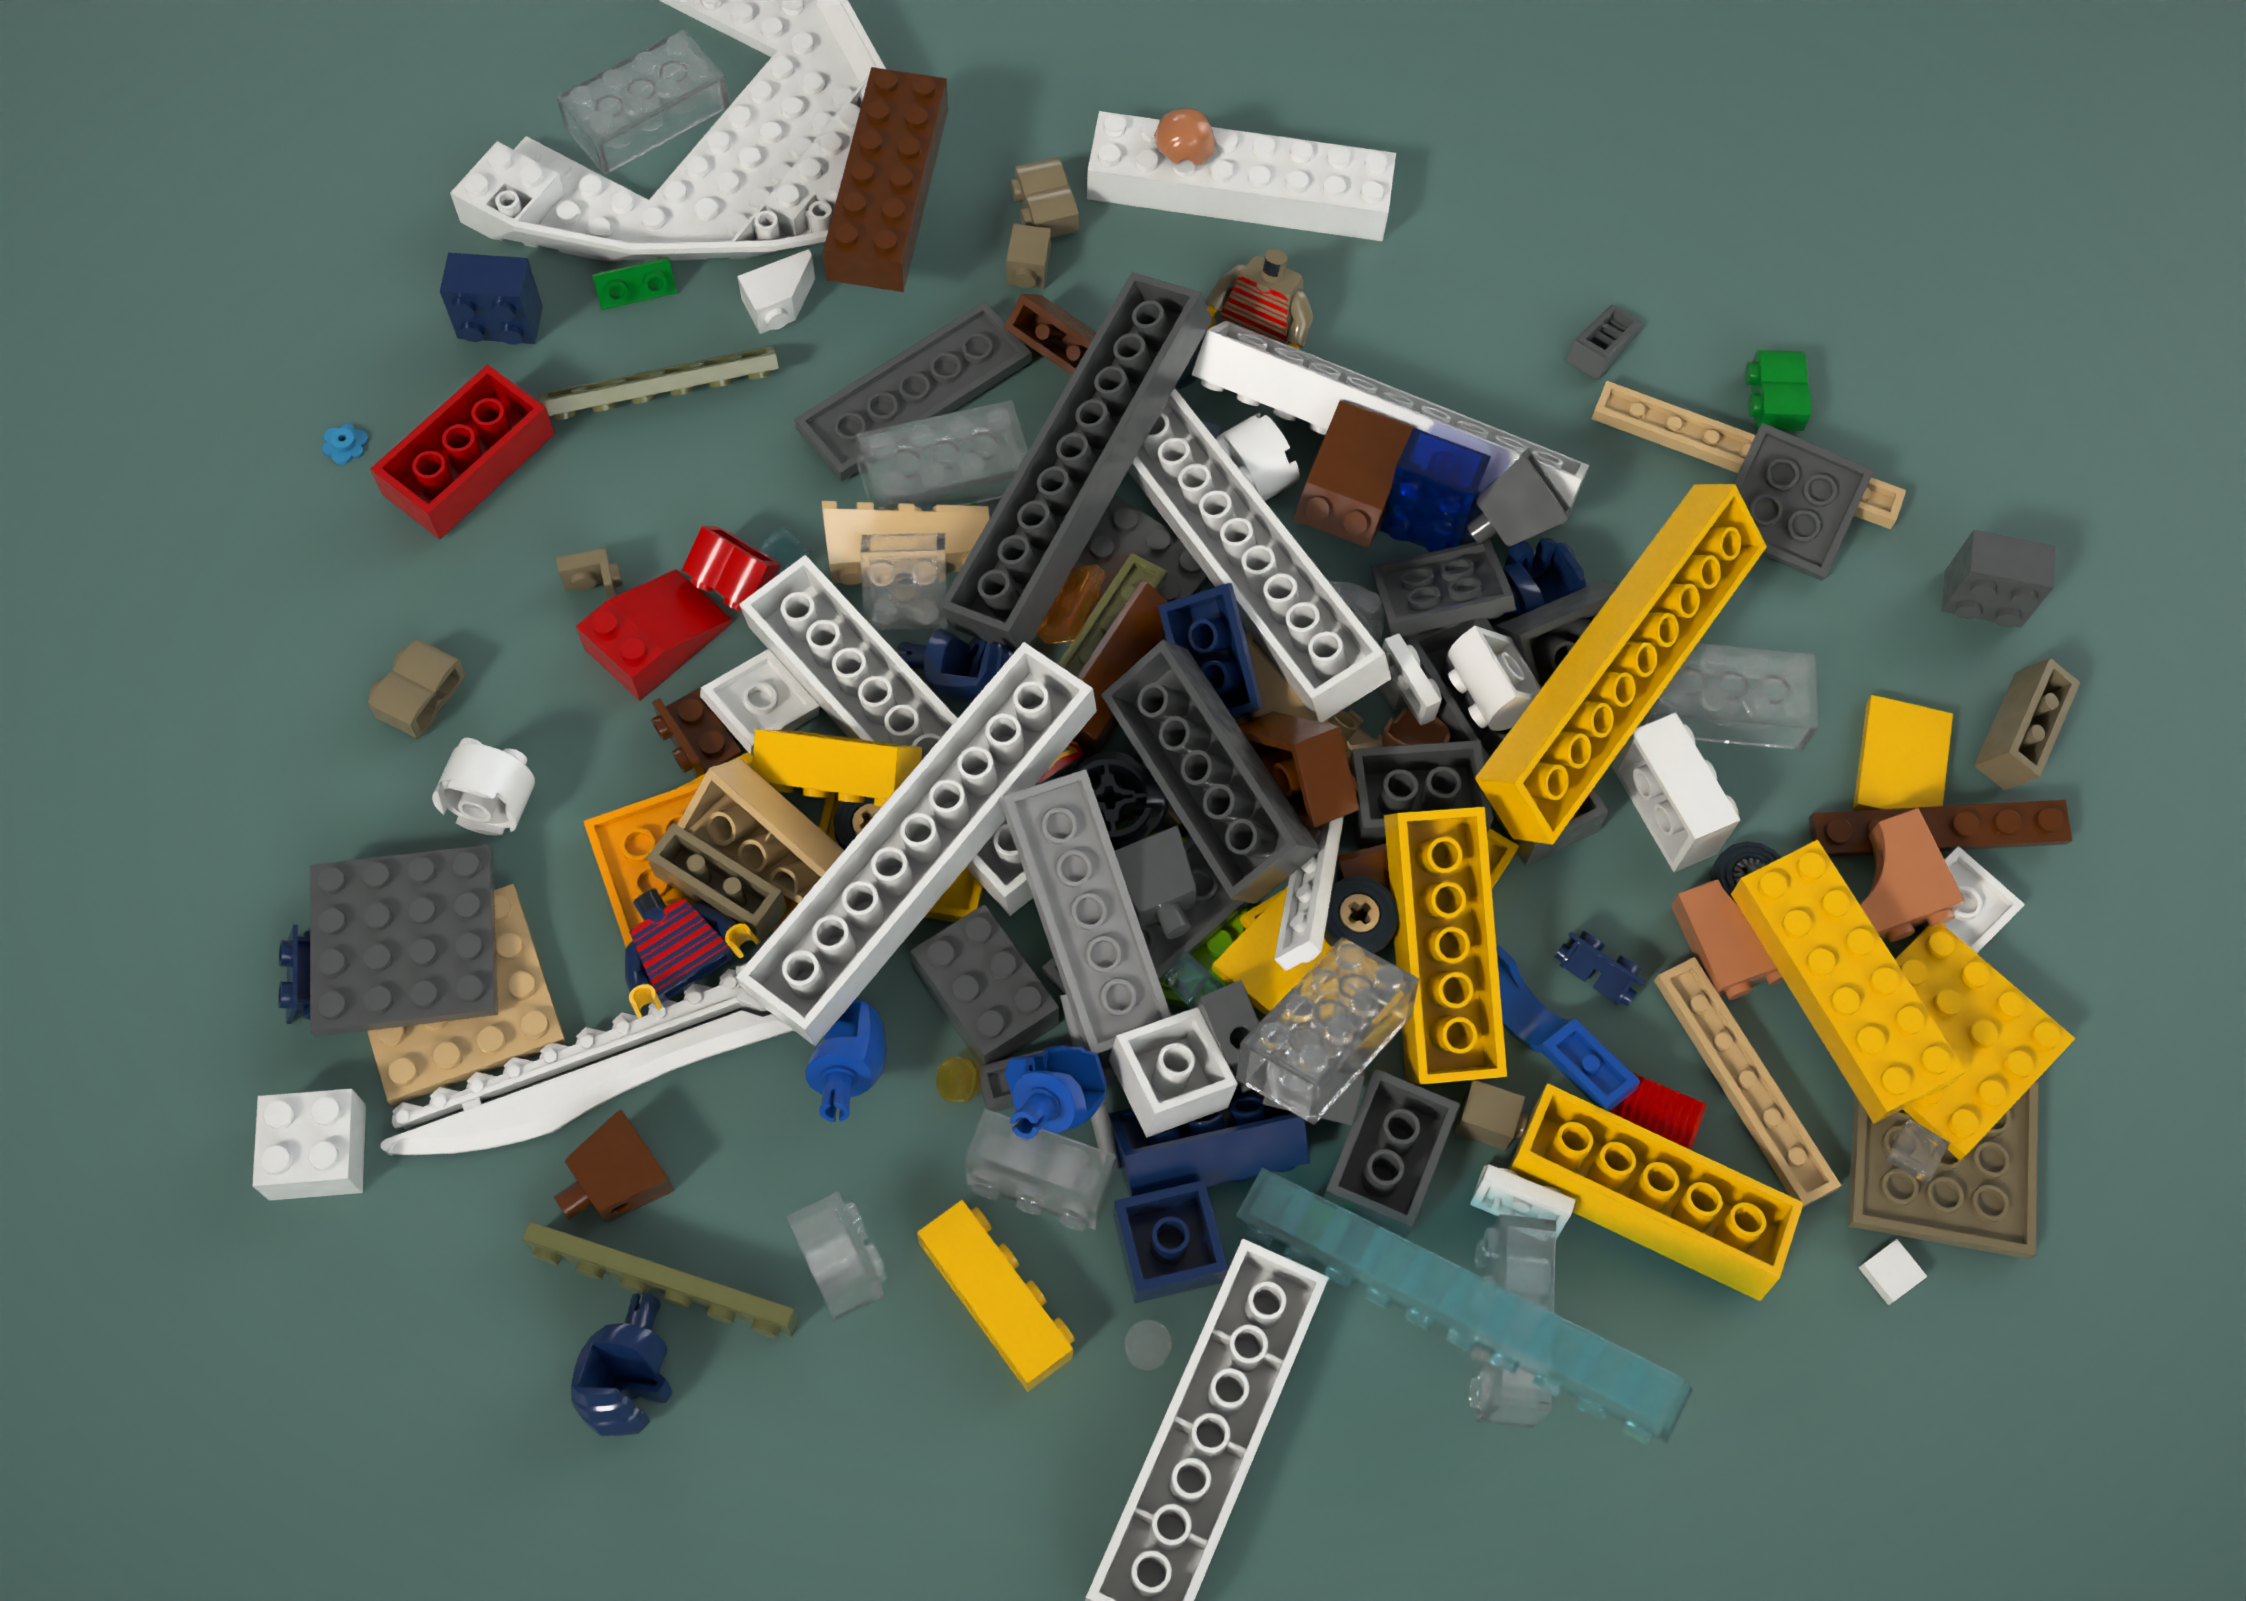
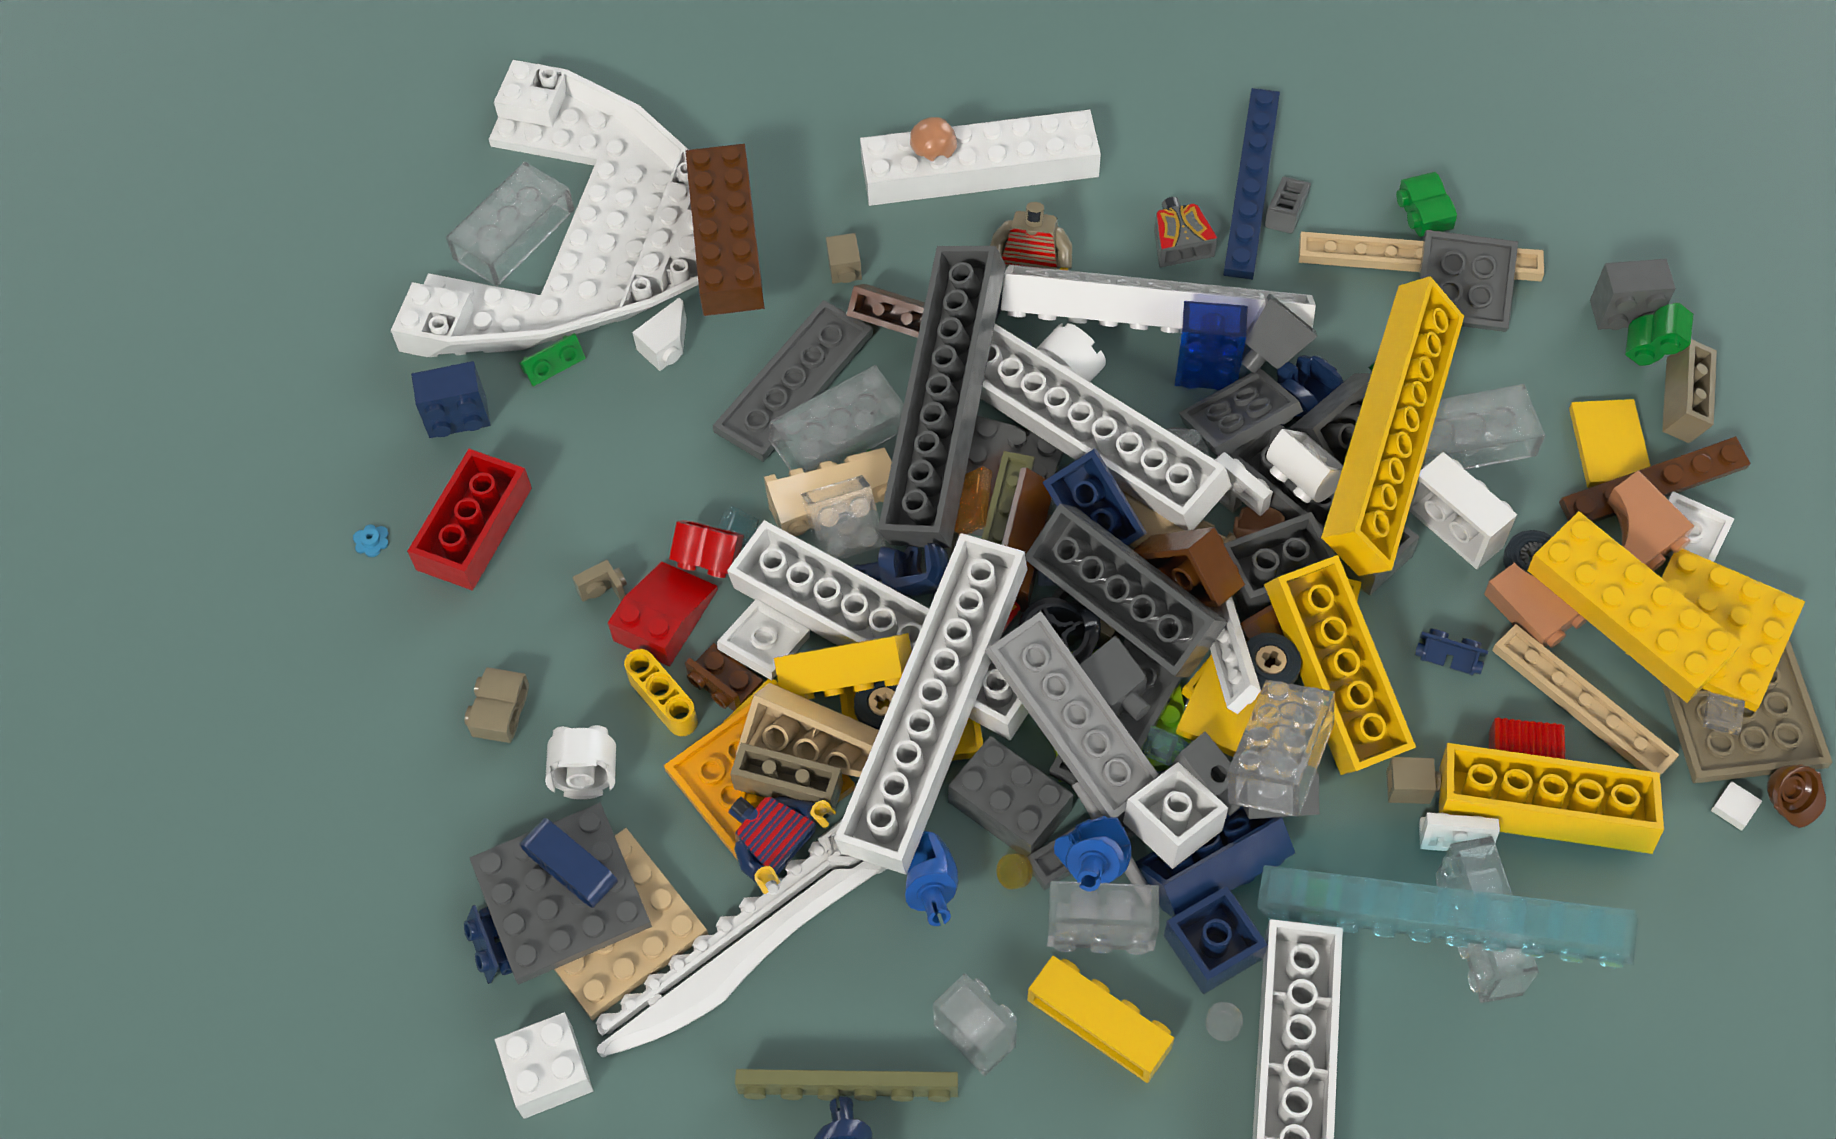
camera: 10 degrees left, 5 degrees down
olive plate [539,346,779,420] -> none
reddish brown torso [554,1110,675,1222] -> none
dark tan brick [1010,157,1079,238] -> none
reddish brown slope [1293,400,1417,548] -> none
dark grey brick [1321,1069,1460,1241] -> none
blue piece [1497,945,1640,1112] -> none
none -> dark blue beam [519,818,618,908]
none -> yellow beam [624,649,698,736]
none -> torso [1154,197,1217,267]
none -> dark blue plate [1223,88,1280,280]
none -> green brick [1625,303,1694,366]
none -> reddish brown hat [1767,764,1826,828]

